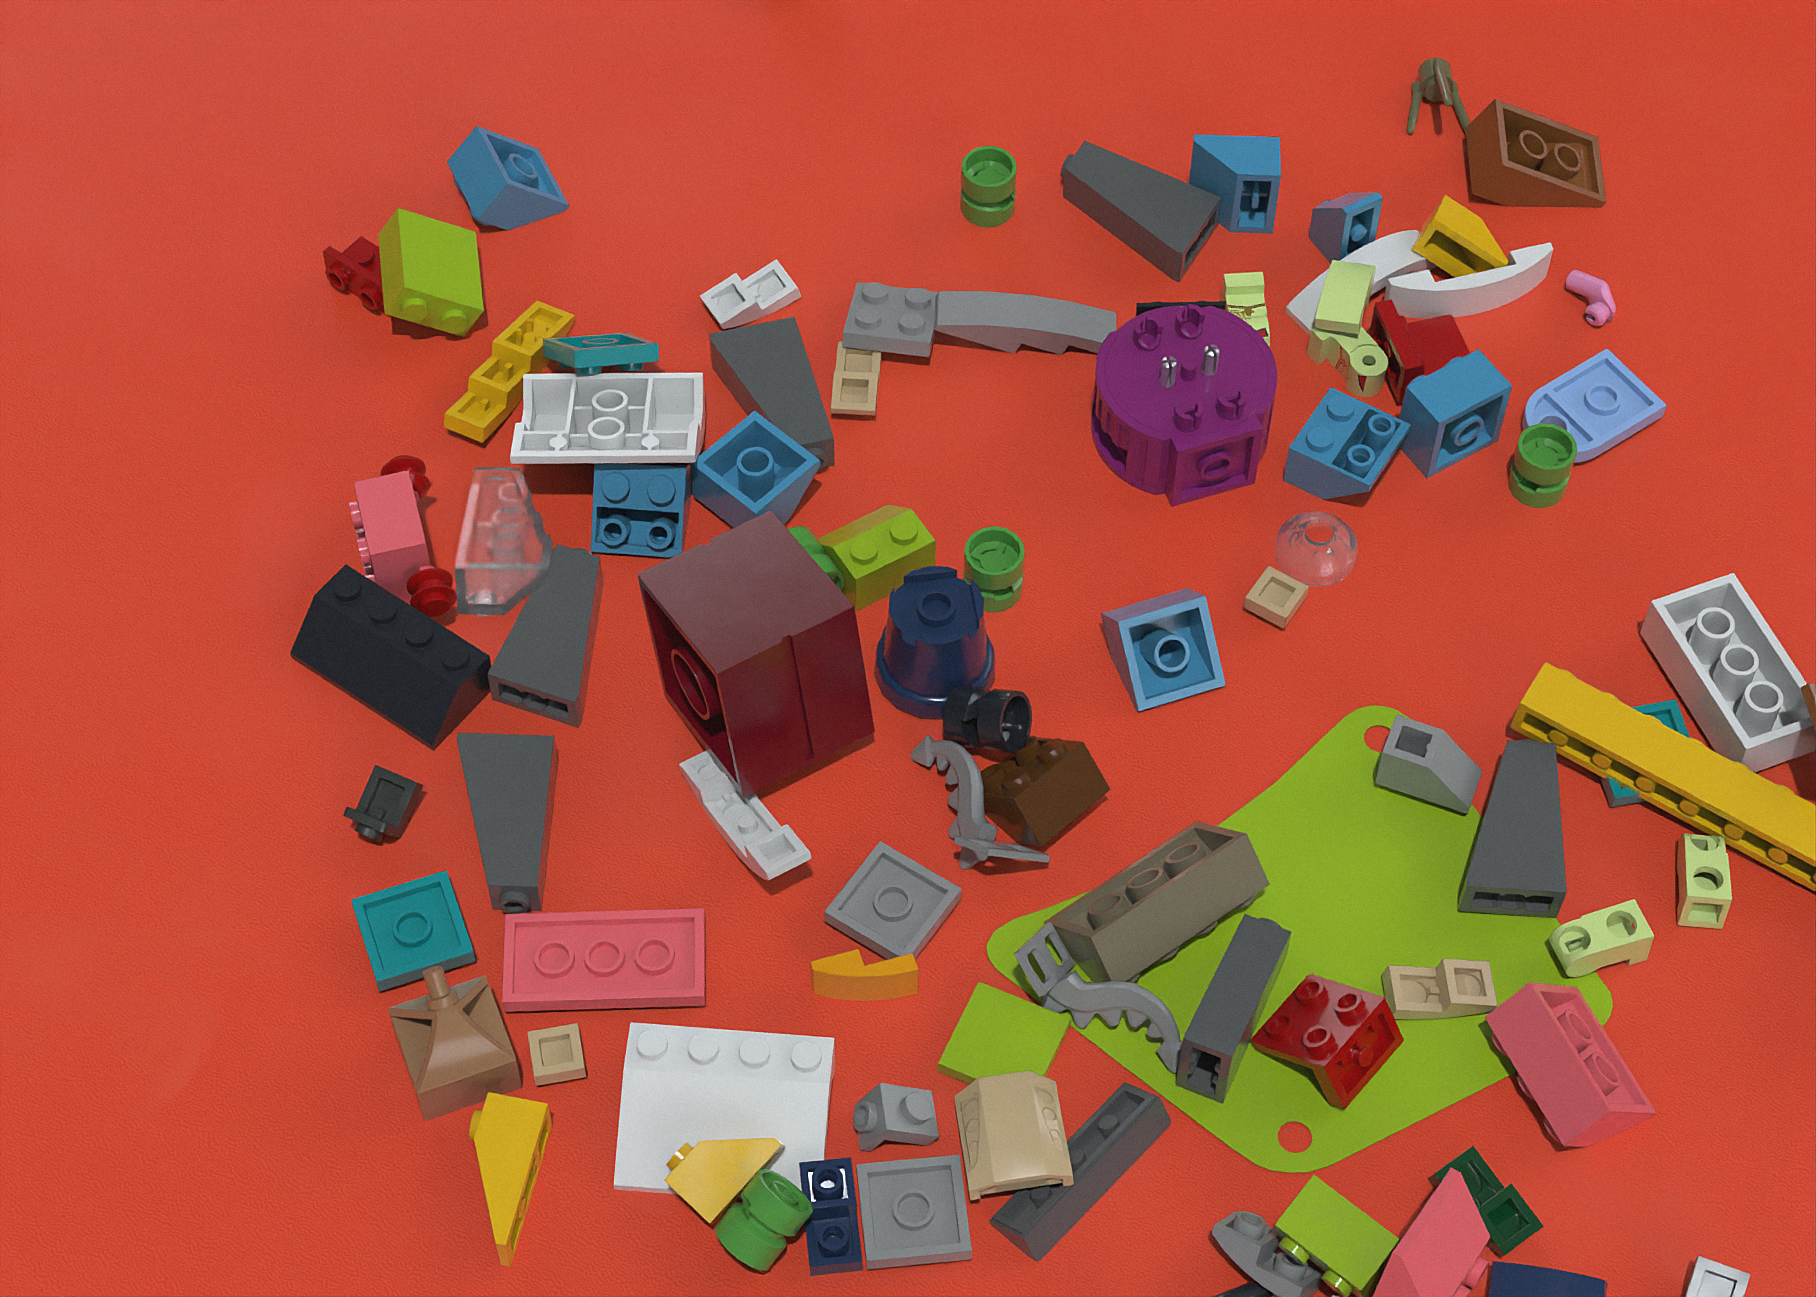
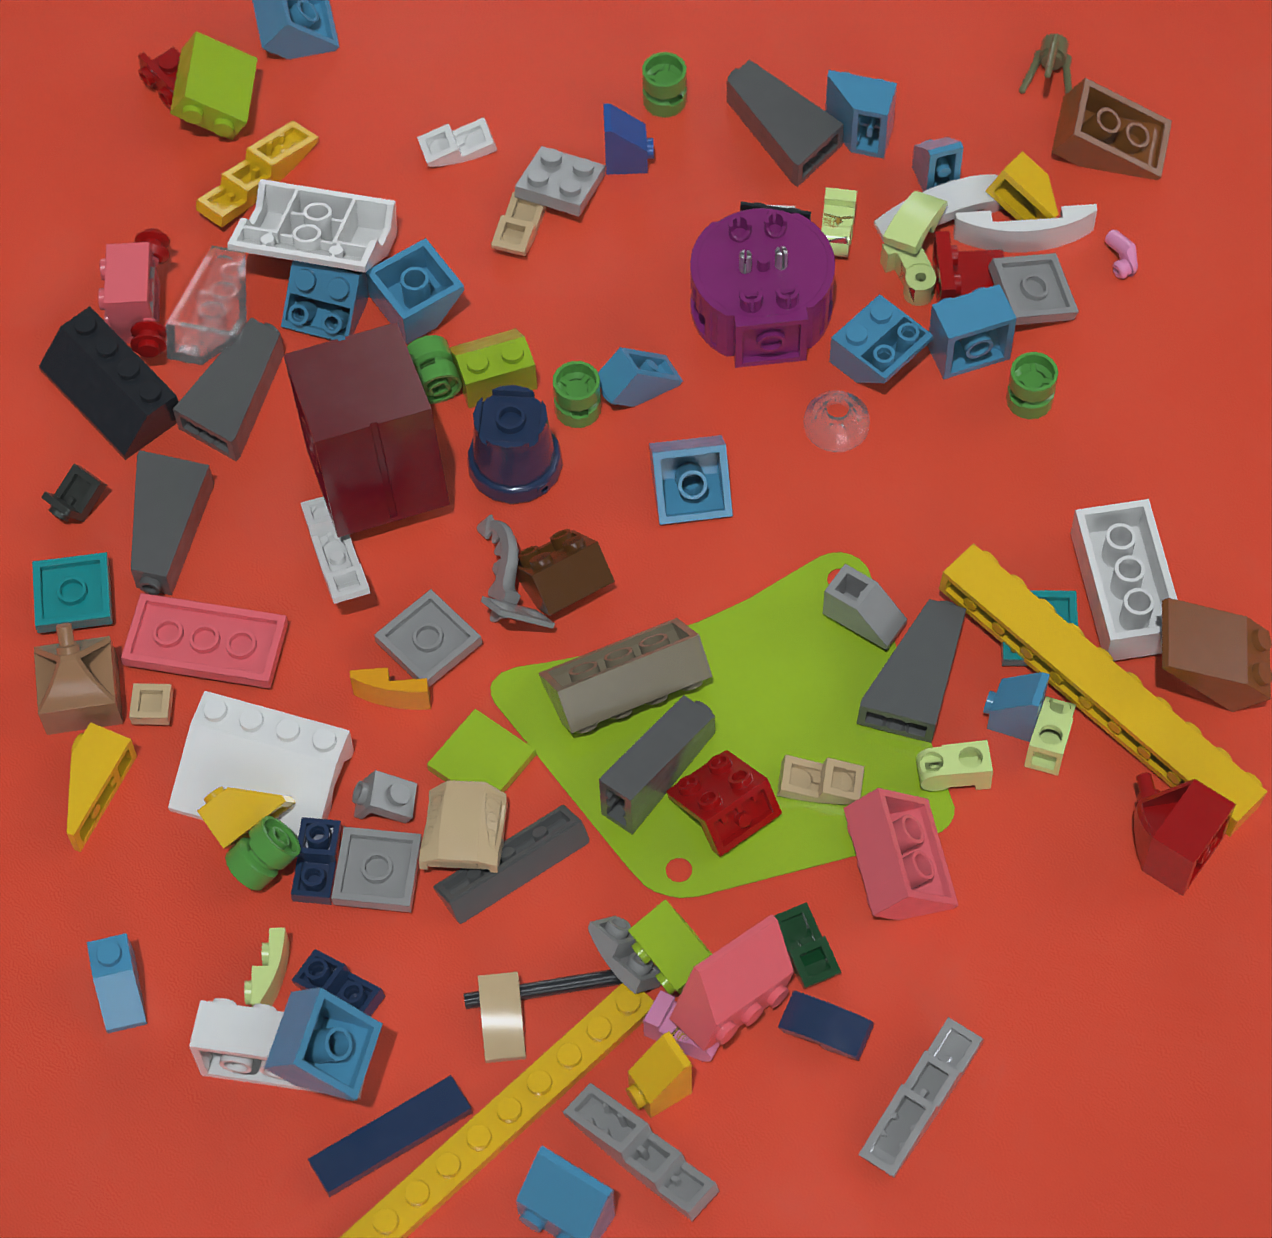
camera: 15 degrees right, 5 degrees up
teal plate [543,332,659,375] -> none
dark grey slope [709,317,835,471] -> none
light grey slope [934,291,1116,355] -> none
black wheel [942,685,1032,753] -> none
light grey piece [1014,922,1183,1073] -> none
tan plate [1244,566,1309,629] -> none
light blue plate [1522,349,1667,463] -> none
none -> dark azure slope [598,347,683,407]
none -> blue slope [603,104,654,175]
none -> dark azure slope [983,672,1050,742]
none -> light grey plate [988,253,1079,325]

